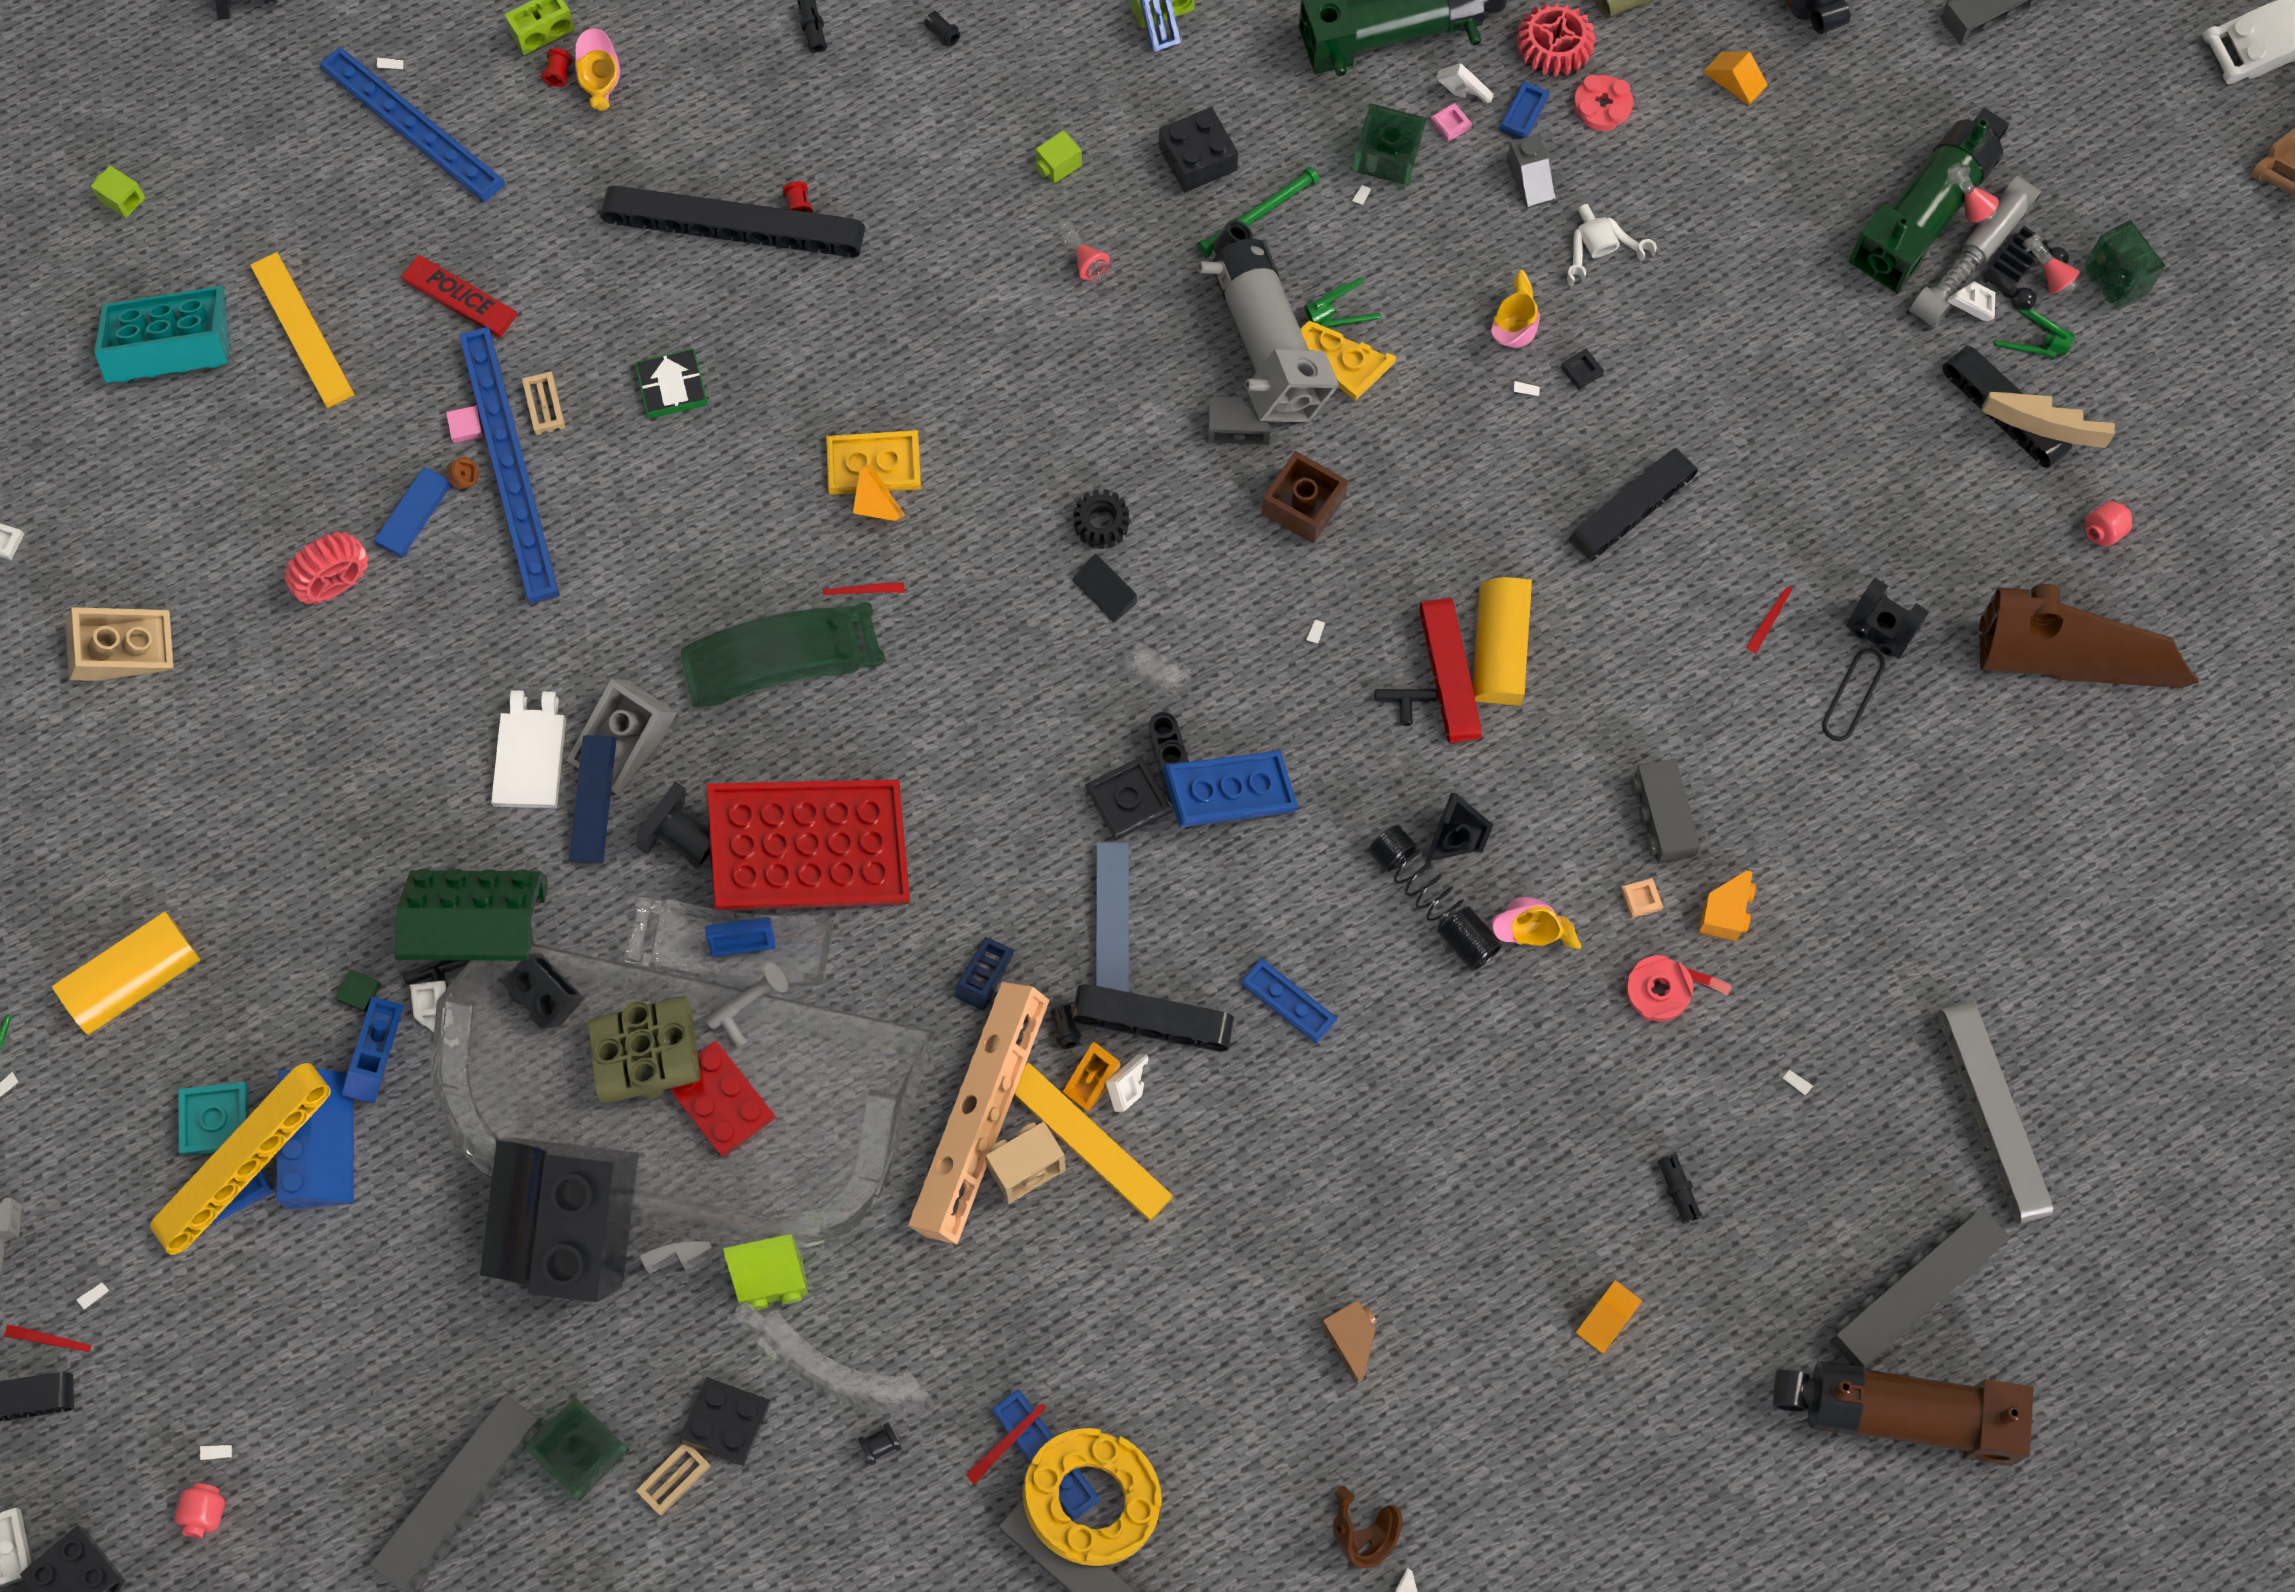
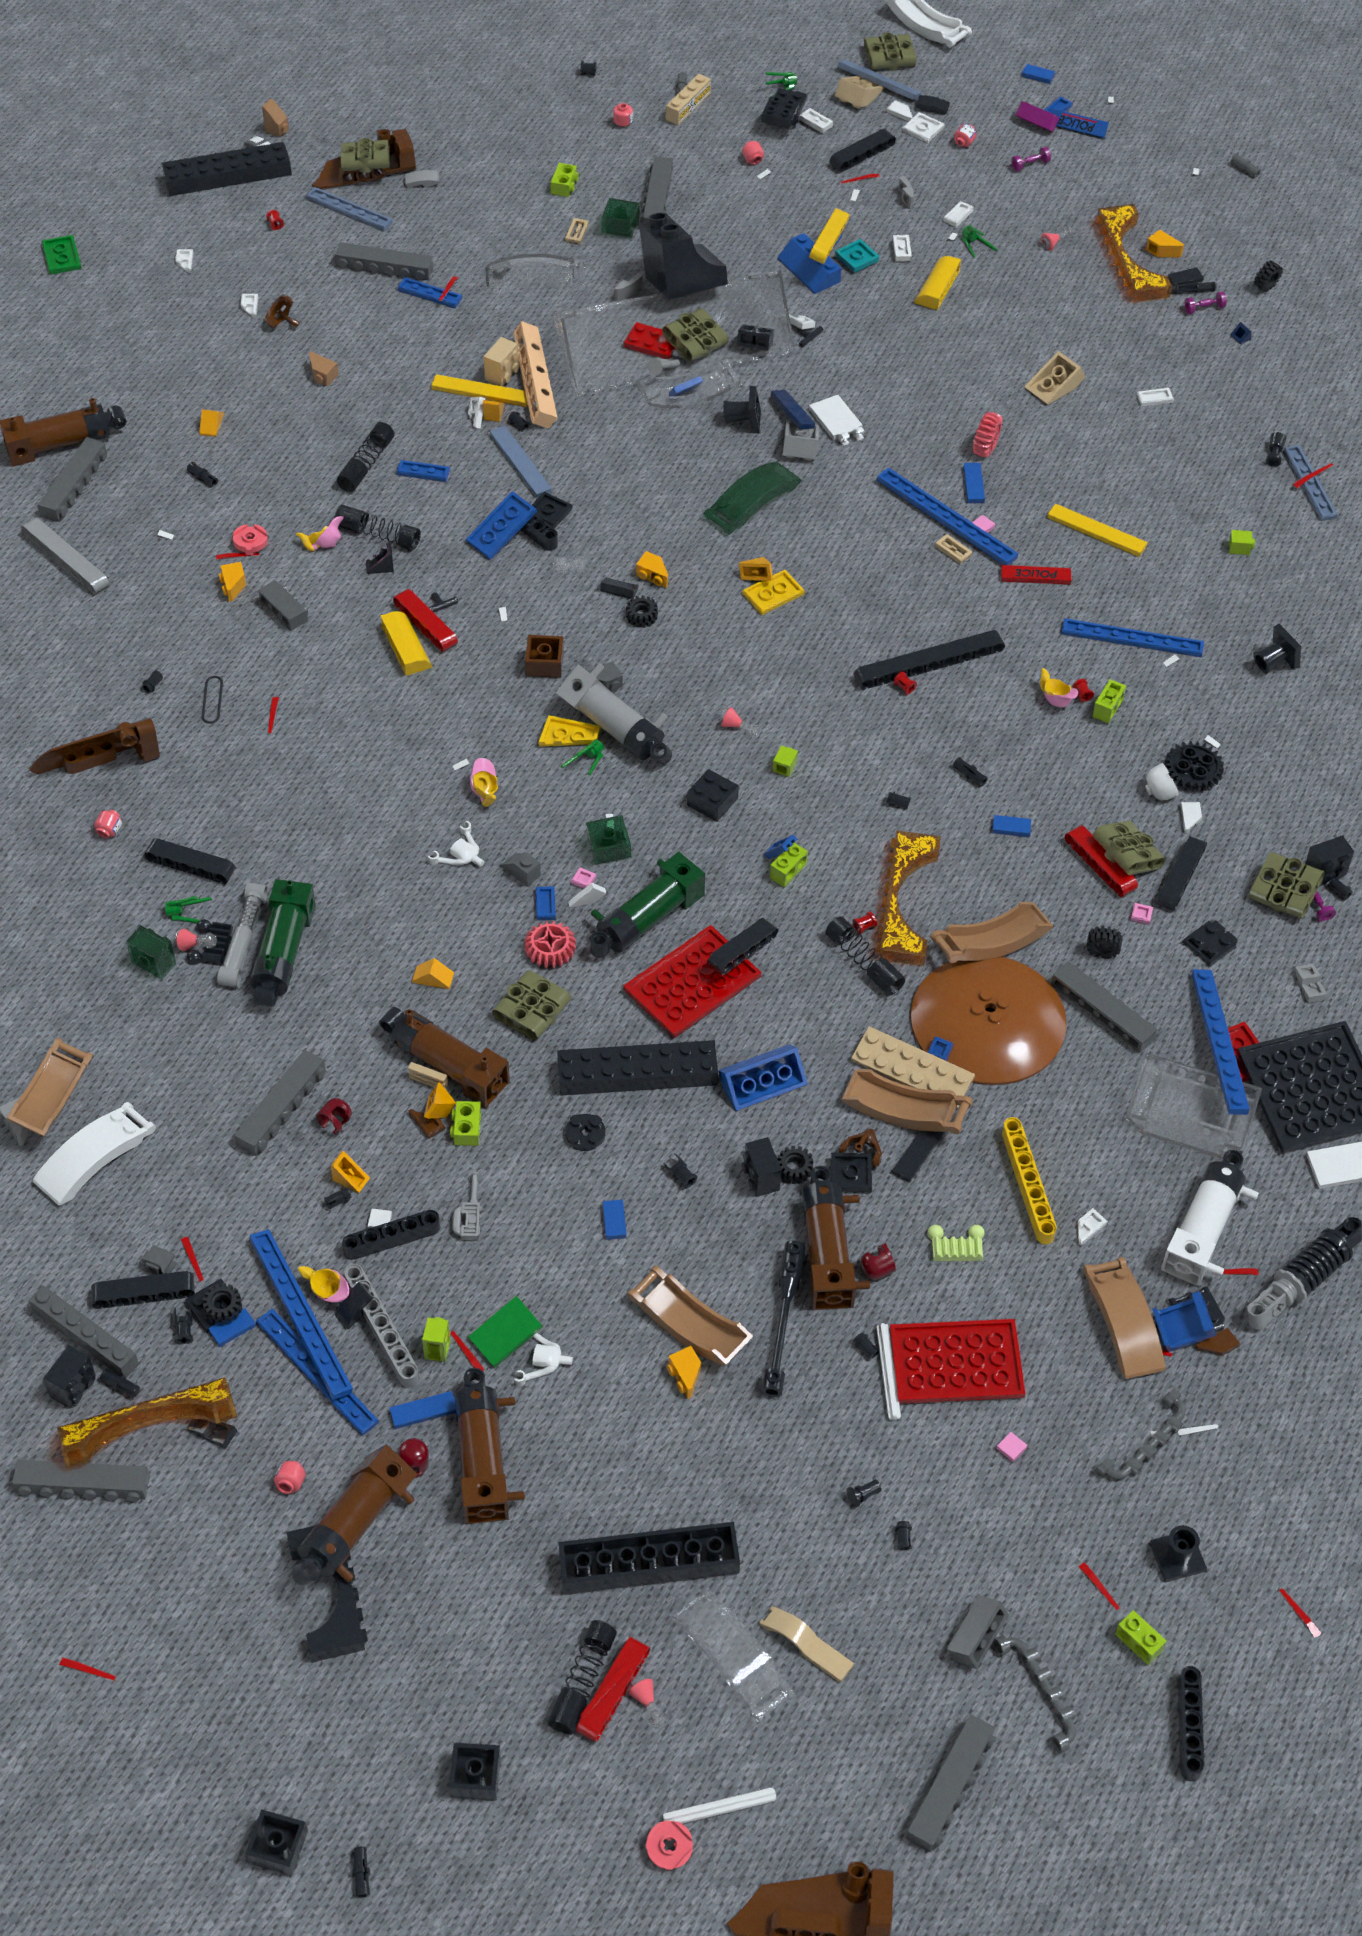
camera: 150 degrees right, 15 degrees down
teal slope [94,285,229,383] -> none
dark green tile [335,969,382,1013] -> none
blue slope [342,997,404,1104] -> none
dark green slope [394,869,548,961] -> none
dark orange tile [446,457,479,490] -> none
tile [635,348,708,419] -> none
black plate [679,1377,770,1466] -> none
red plate [706,780,910,910] -> none
lime slope [723,1234,809,1311] -> none
red sticker [823,583,905,595] -> none
dark blue slope [955,937,1015,1011] -> none
yellow plate [1023,1428,1162,1566] -> none
black beam [1072,984,1234,1052] -> none
green bar [1197,167,1319,258] -> none
black tile [1561,348,1604,390] -> none
black beam [1569,448,1698,562] -> none
coral plate [1574,75,1633,131] -> none
light nougat tile [1621,878,1663,919] -> none
black brick [1846,578,1930,659] -> none
piece [1947,162,1999,225] -> none
white tile [1947,281,1995,322] -> none
tan slope [1982,392,2115,448] -> none
none -> black pin [142,670,163,693]
none -> black piece [336,422,395,492]
none -> light orange slope [636,551,668,588]
none -> white plate [893,235,912,261]

